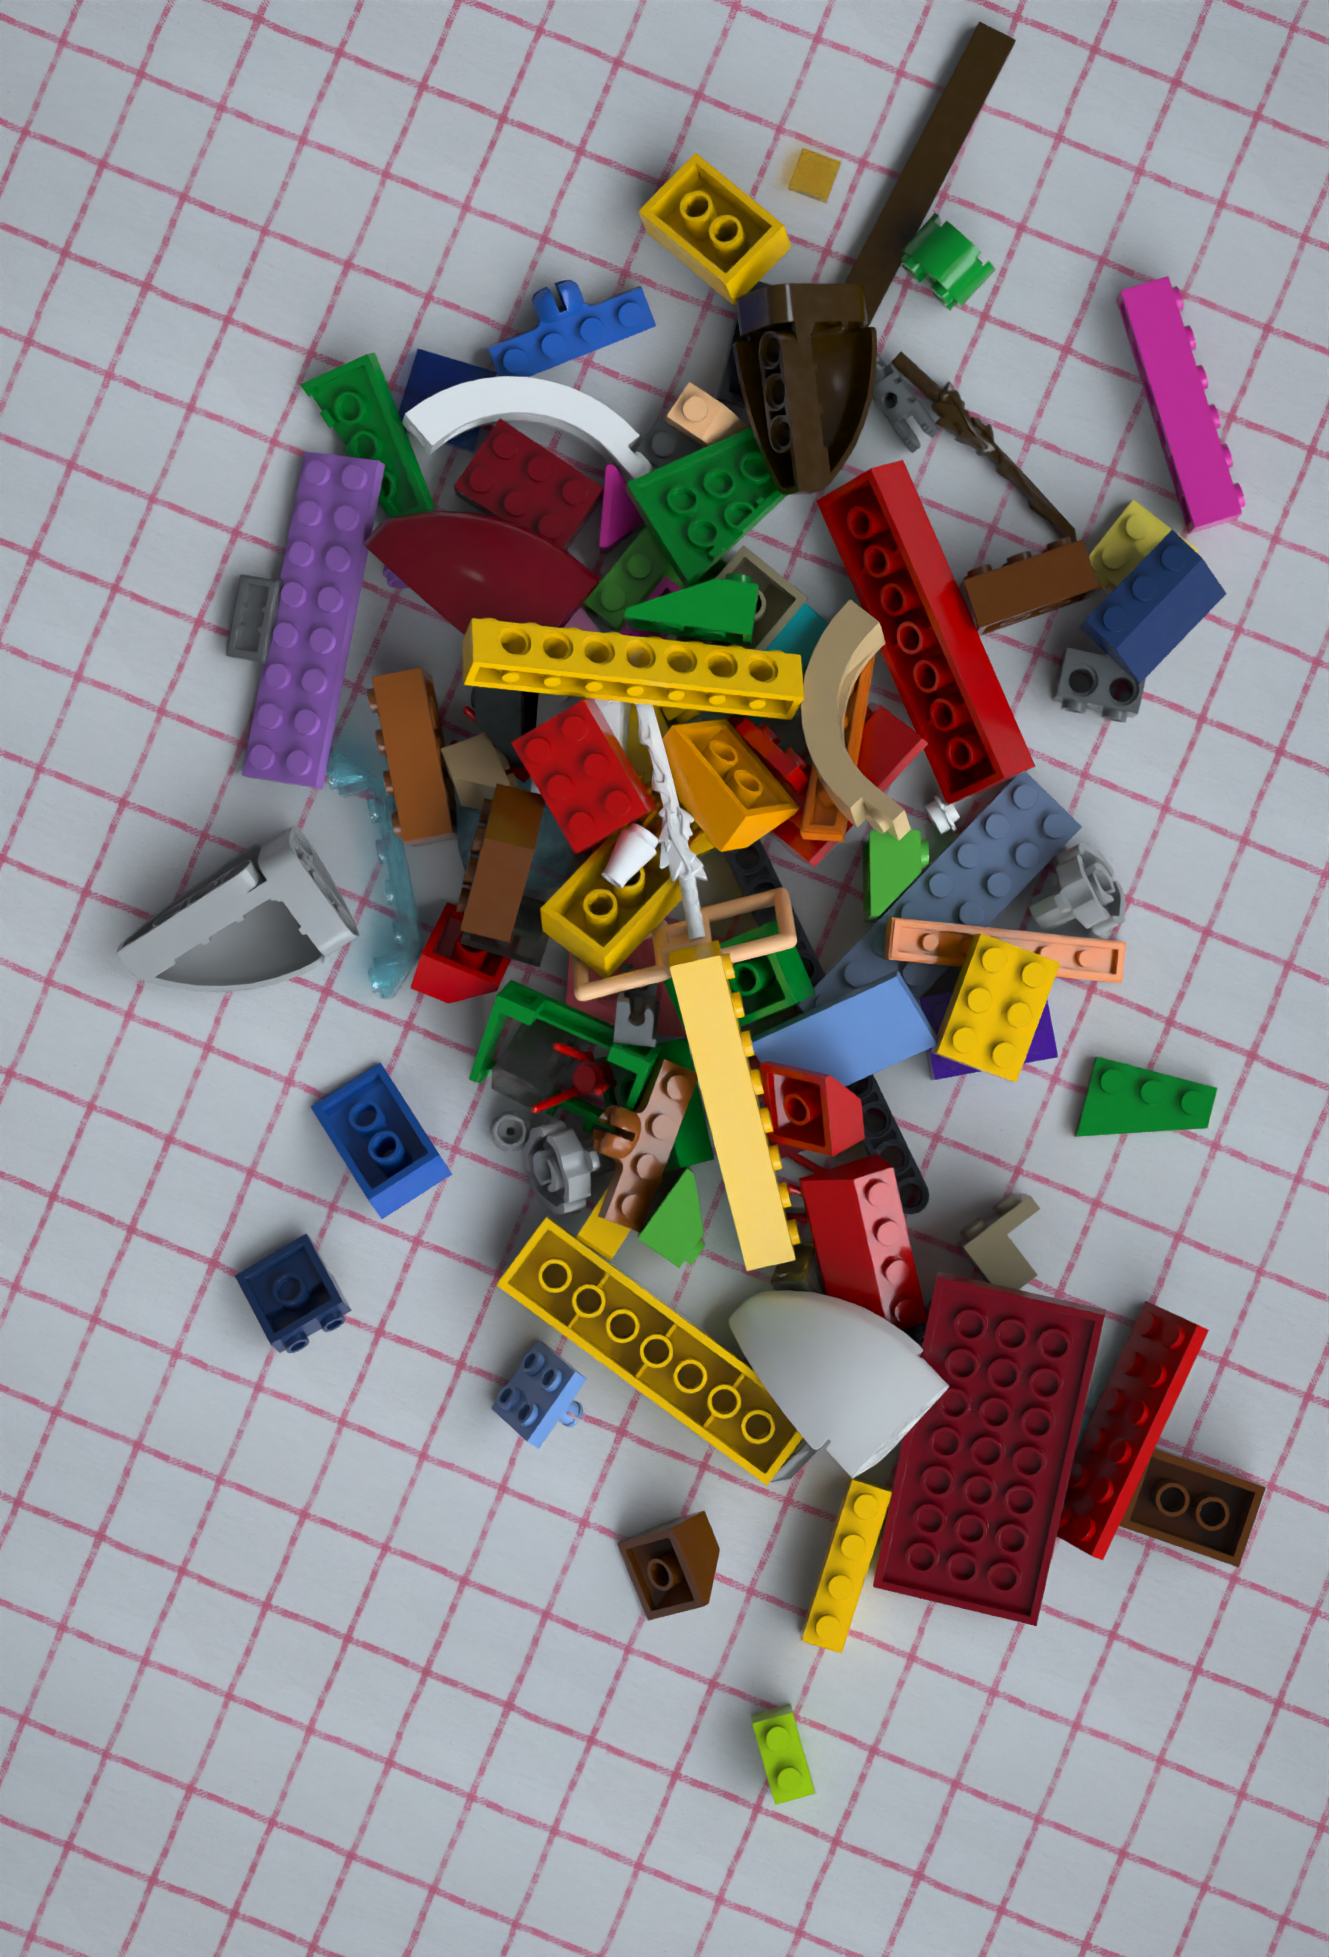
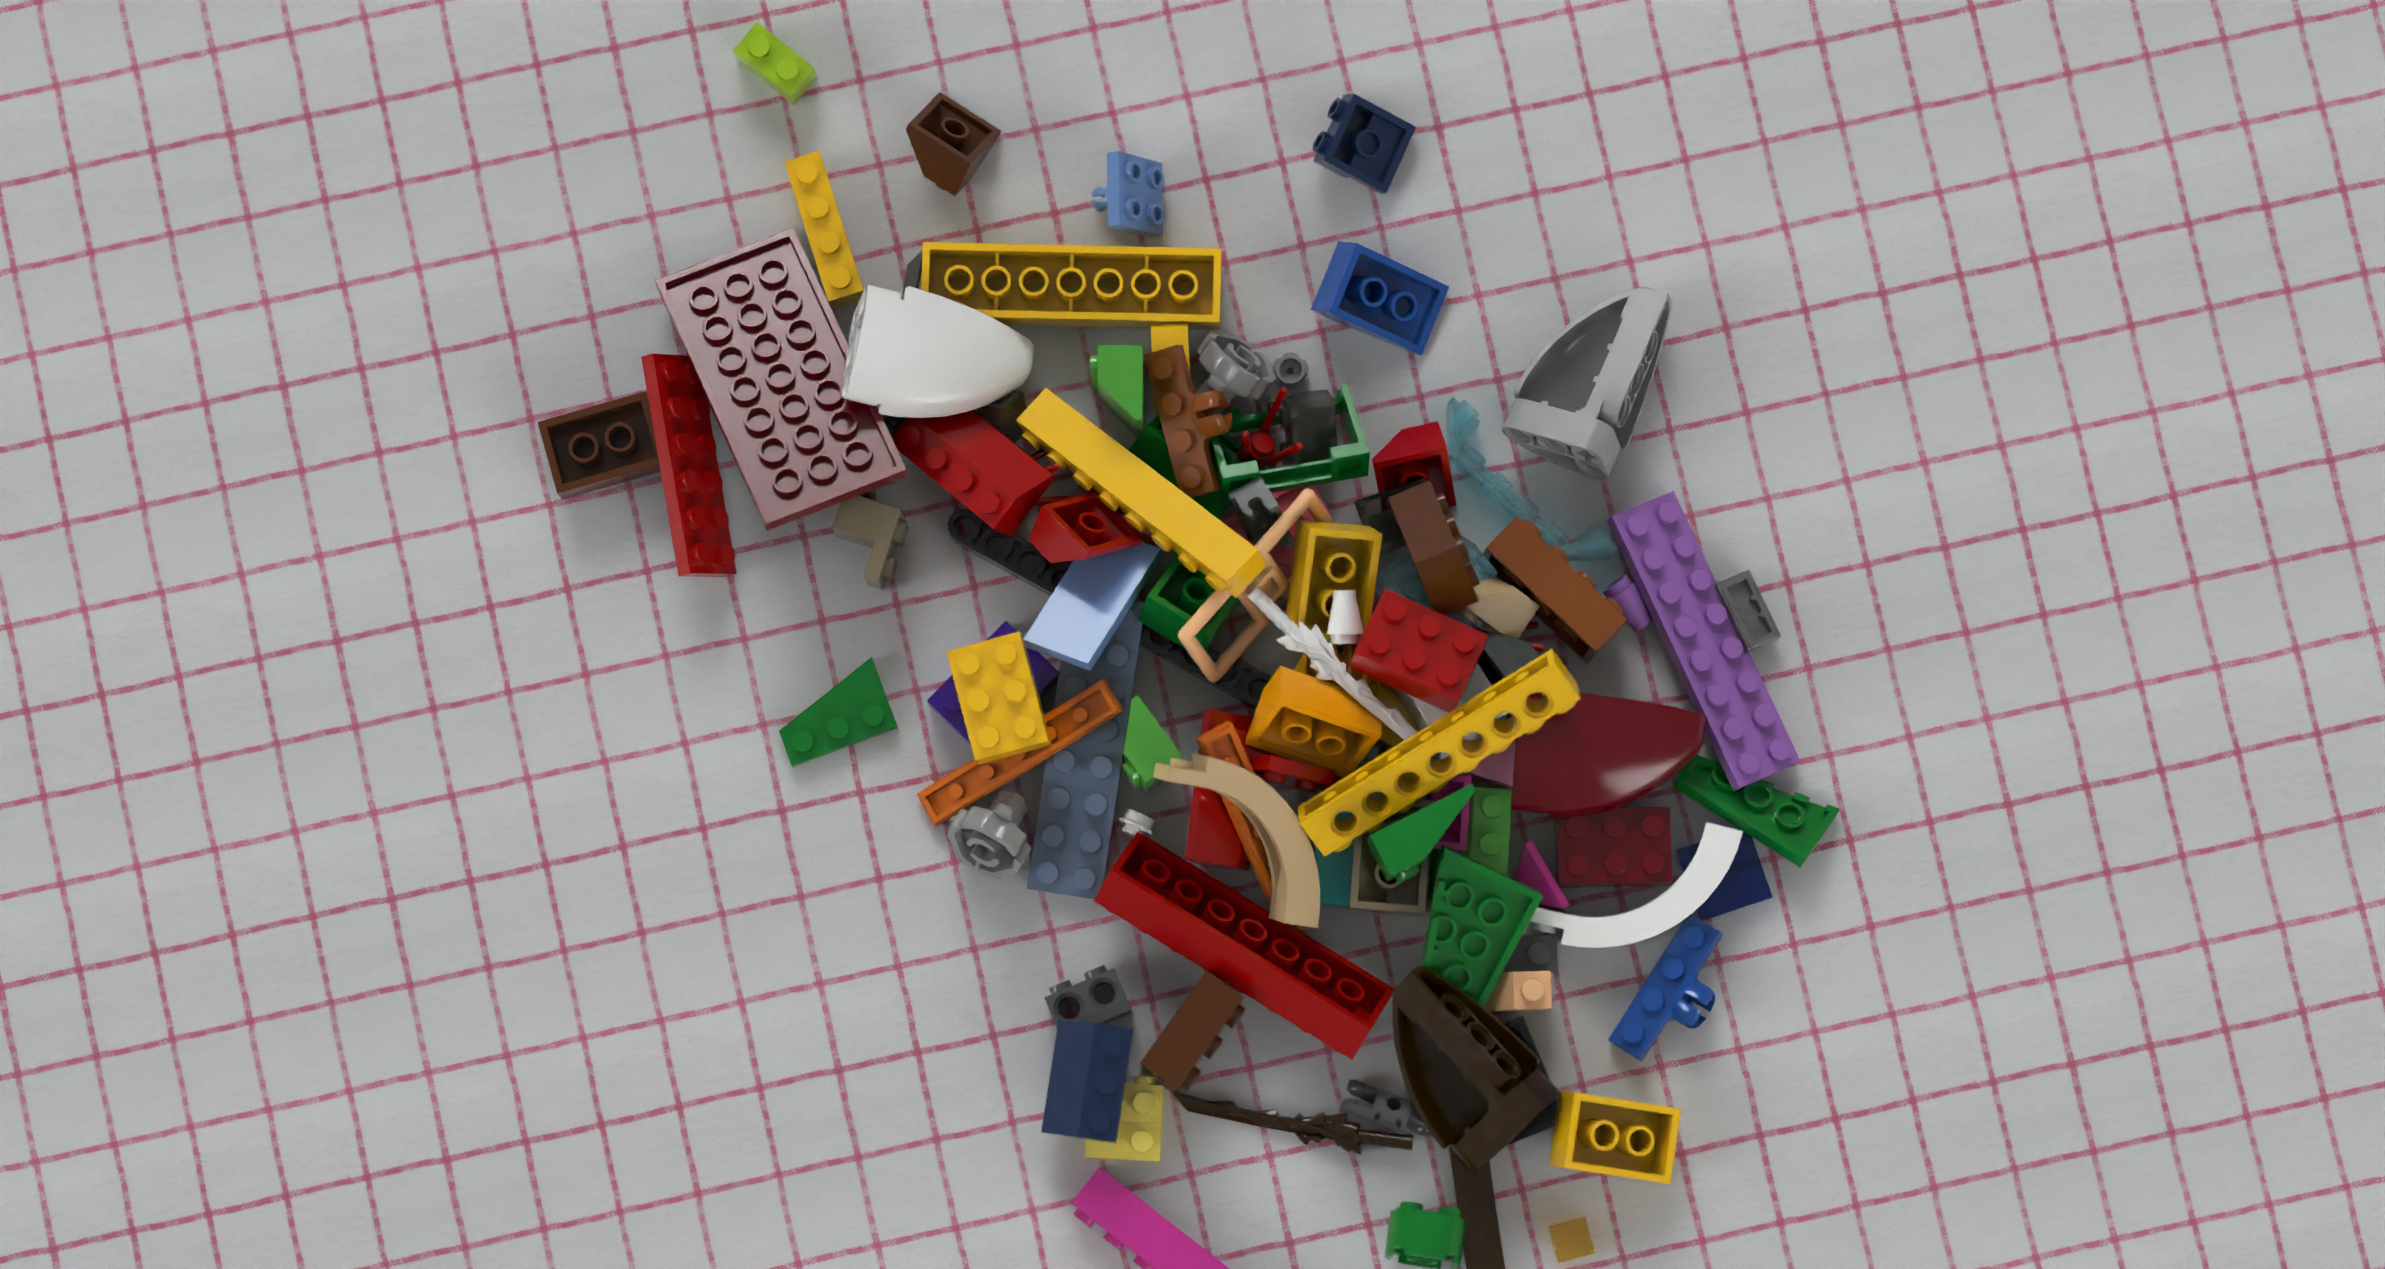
camera: 150 degrees right, 5 degrees down
none -> medium lavender cone [1602,574,1653,632]

